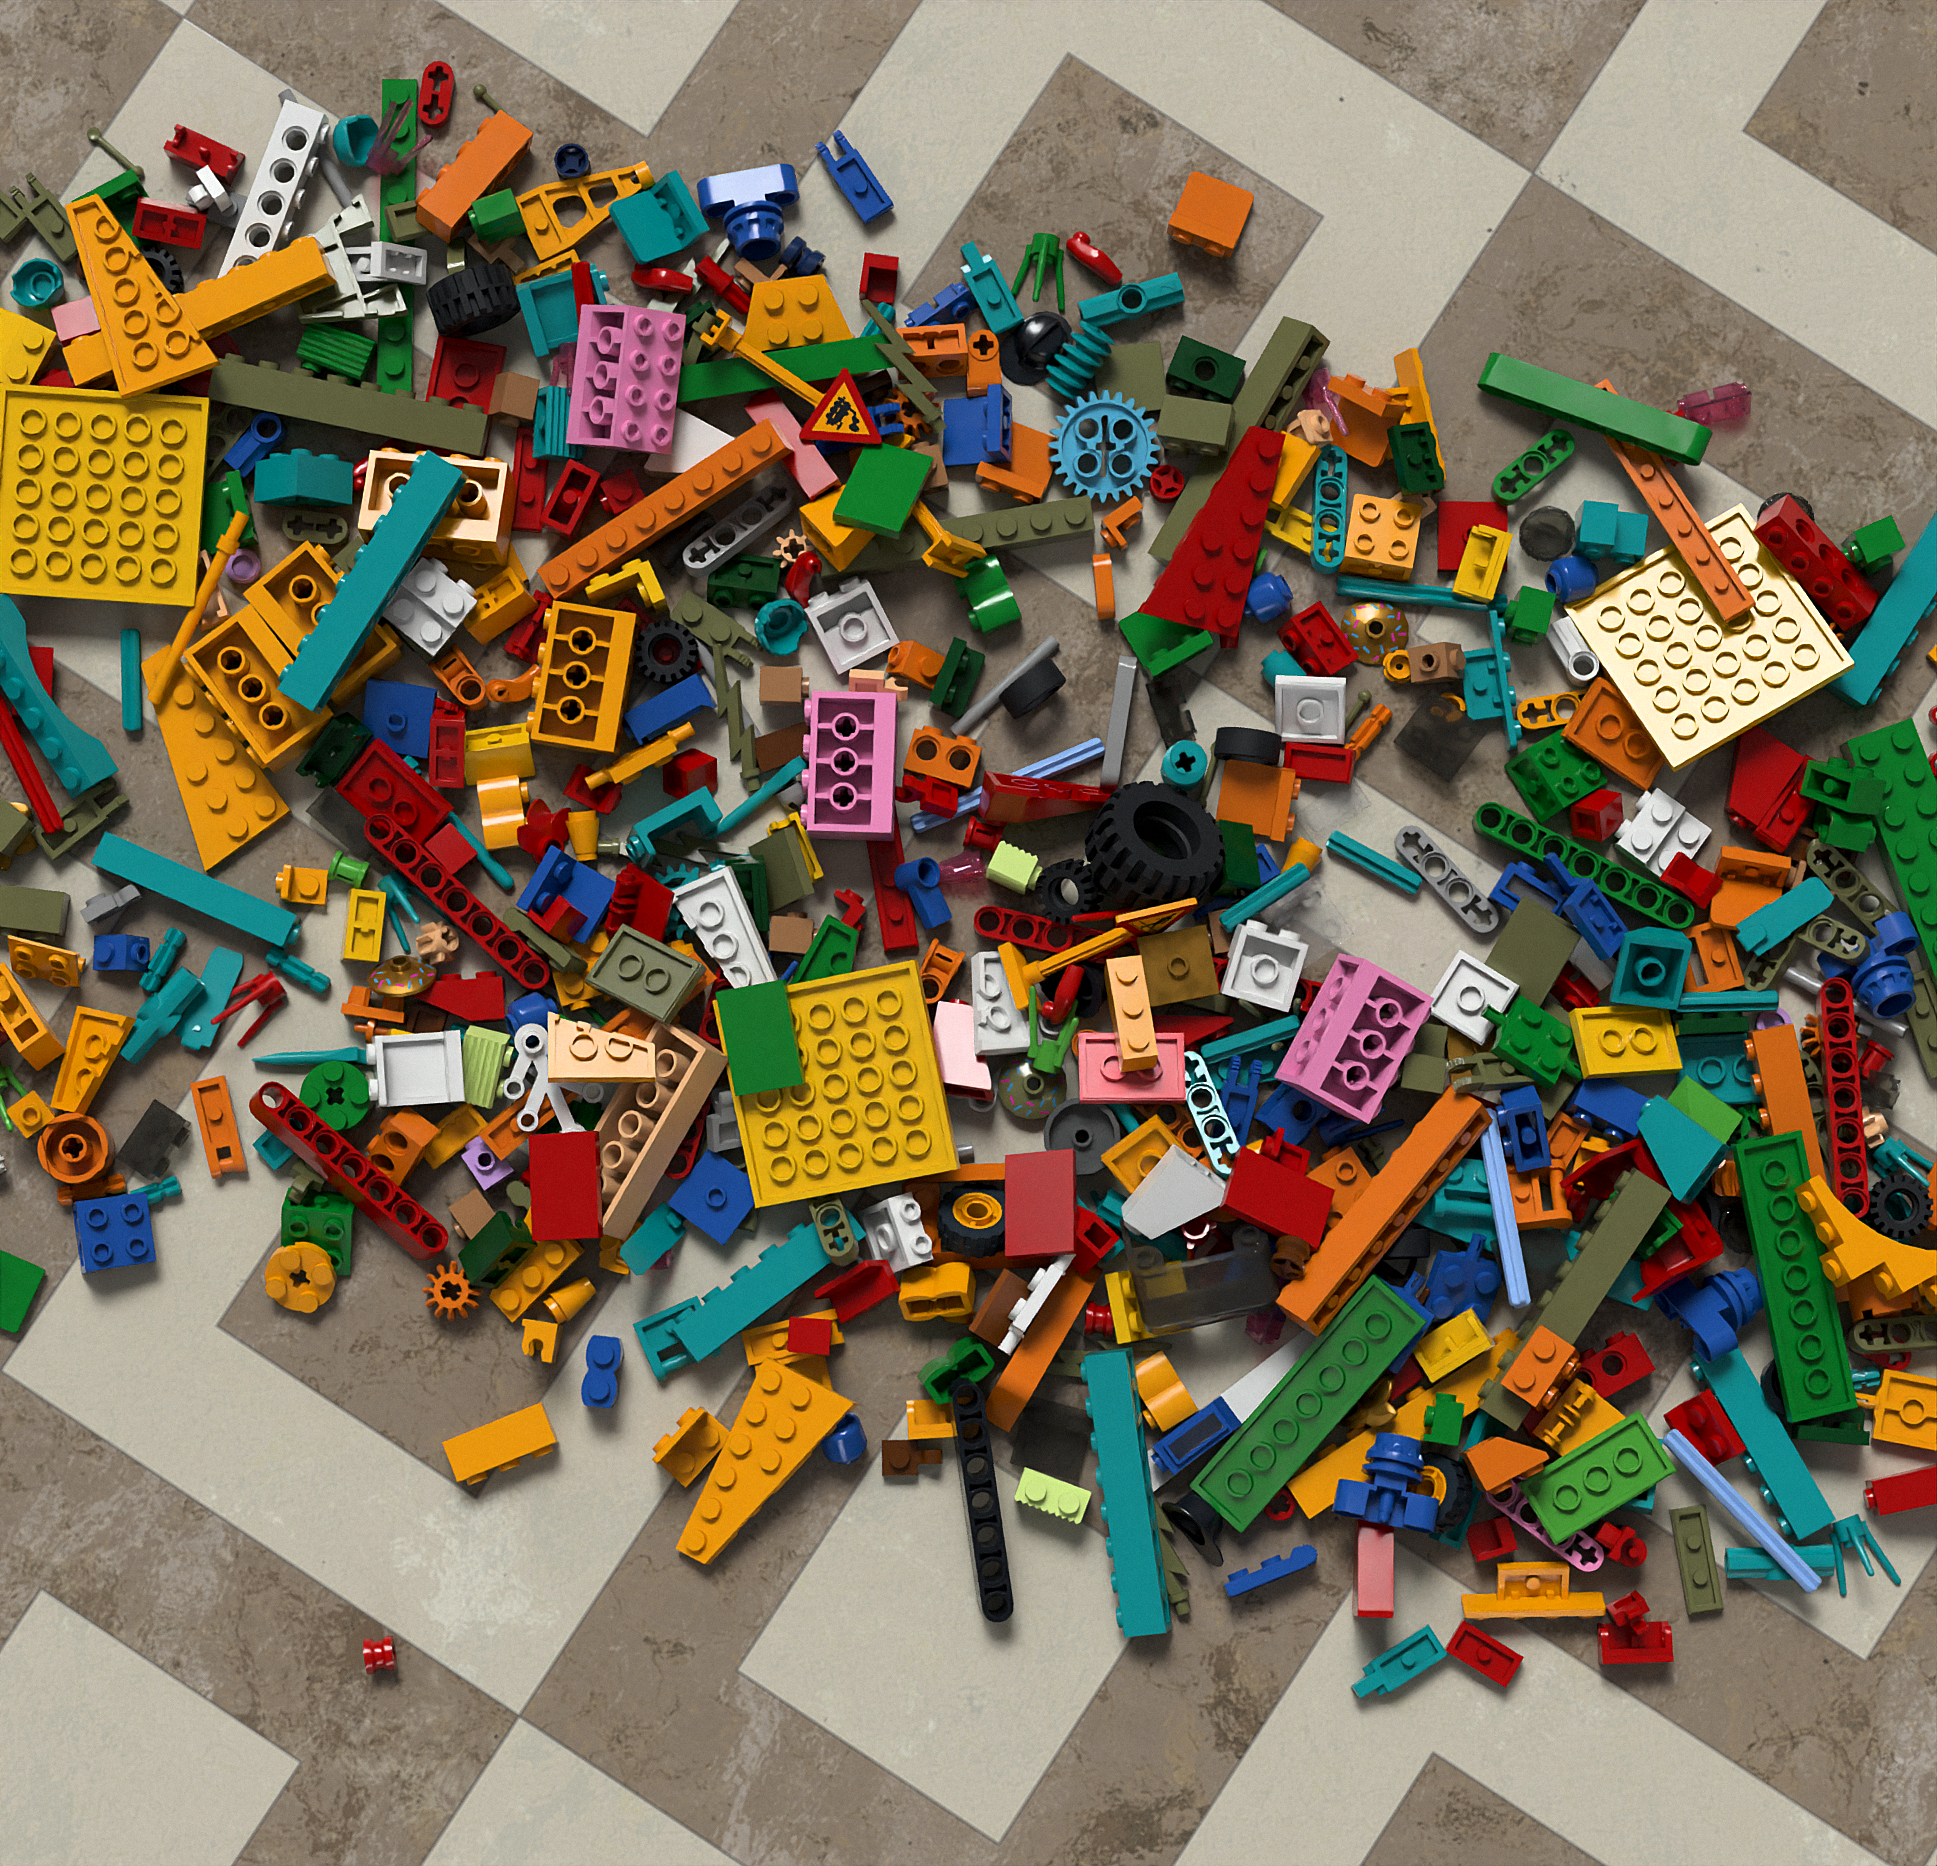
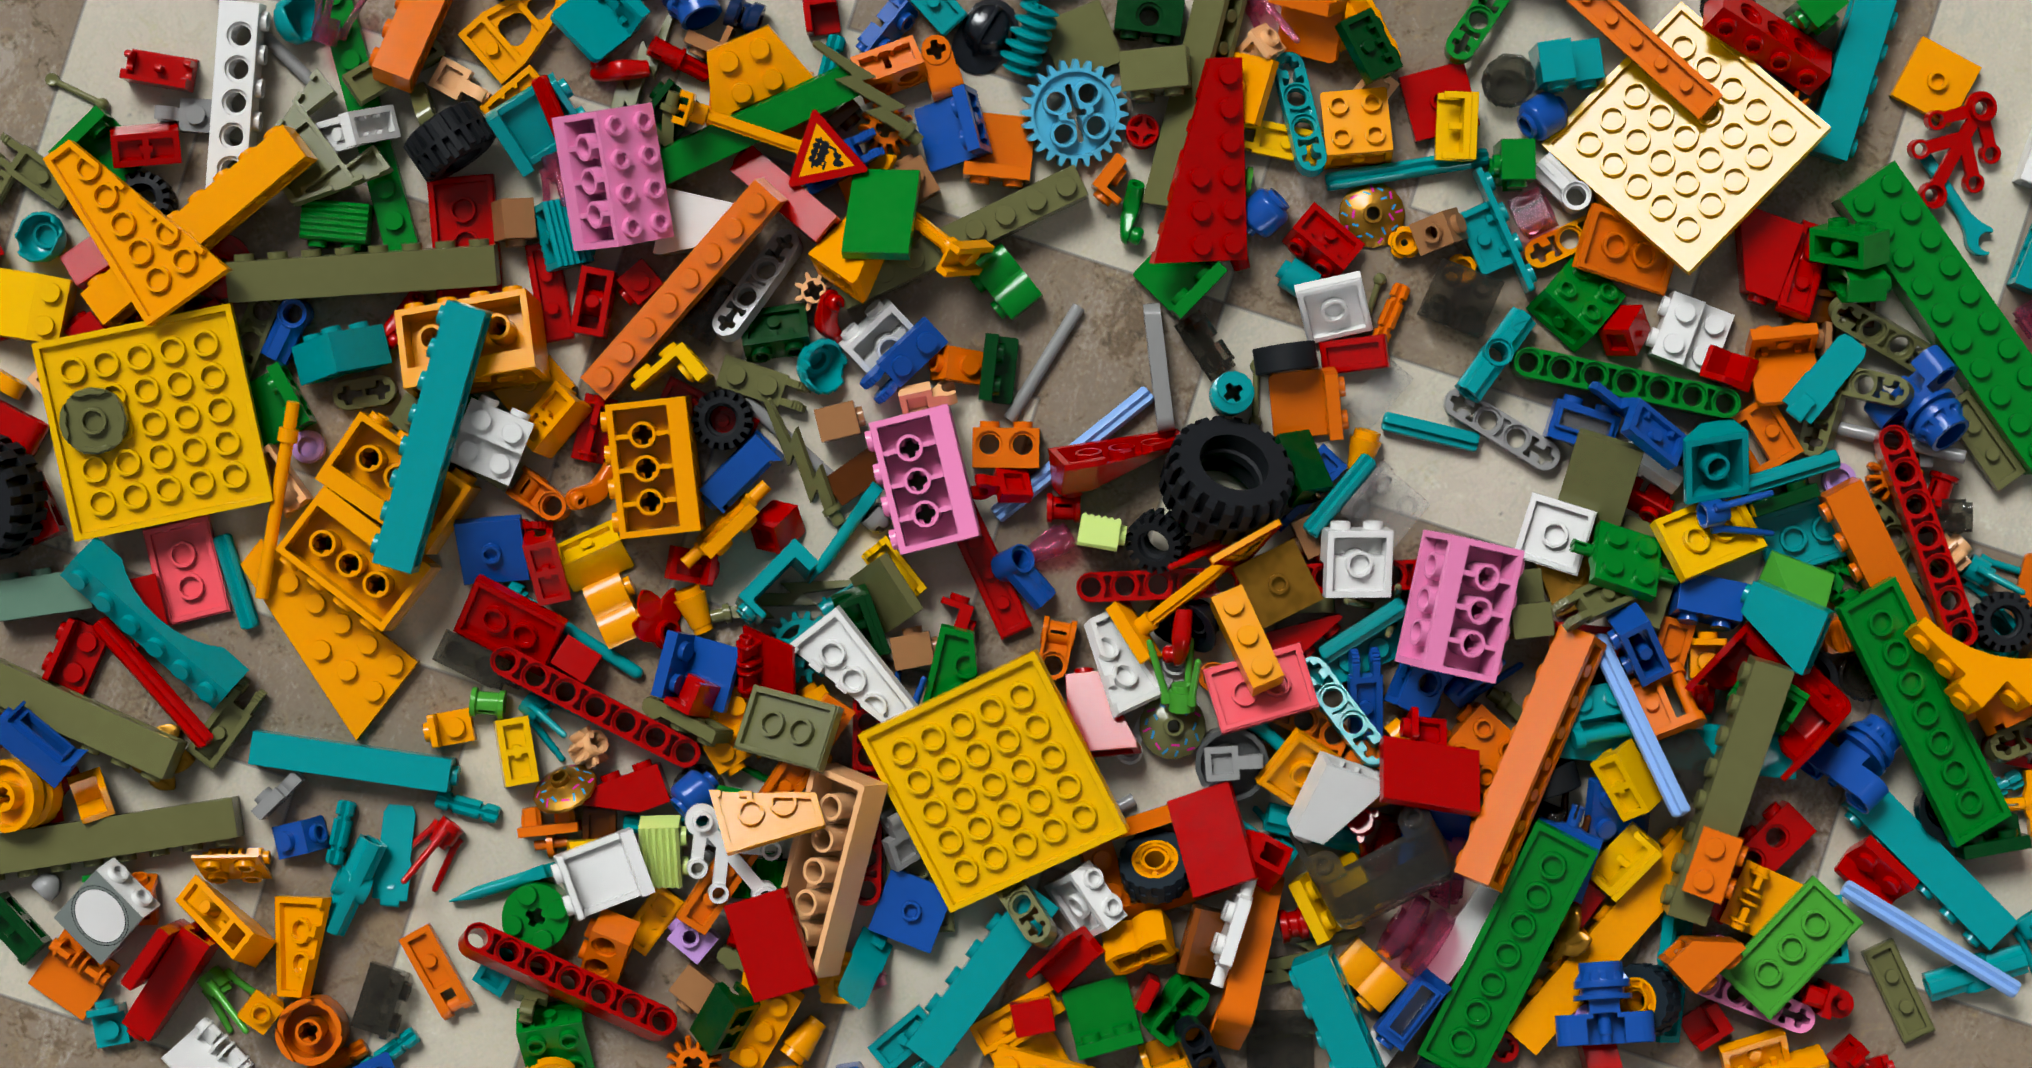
camera: 10 degrees left, 5 degrees up
white tile [188,165,233,212] -> none
dark green hinge [295,711,374,788] -> none
green brick [468,188,528,246] -> none
green tile [715,979,806,1096] -> none
black tyre [999,659,1066,719] -> none
orange beam [1092,553,1115,619] -> none
reddish brown wheel [1269,1235,1311,1279] -> none
green brick [1420,1392,1465,1446] -> none
none -> olive tile [59,387,129,455]
none -> coral tile [142,514,233,626]
none -> blue hinge [860,316,948,404]
none -> green bracket [1062,975,1144,1060]
none -> green arm [1120,179,1145,246]
none -> red tile [1133,971,1161,1013]
none -> light grey plate [1204,745,1264,782]
none -> clear pink wheel [1375,890,1456,978]
none -> teal piece [1454,306,1536,403]
none -> clear pink brick [1507,187,1559,239]
none -> yellow hinge [1590,738,1663,822]
none -> blue plant [1696,490,1775,537]

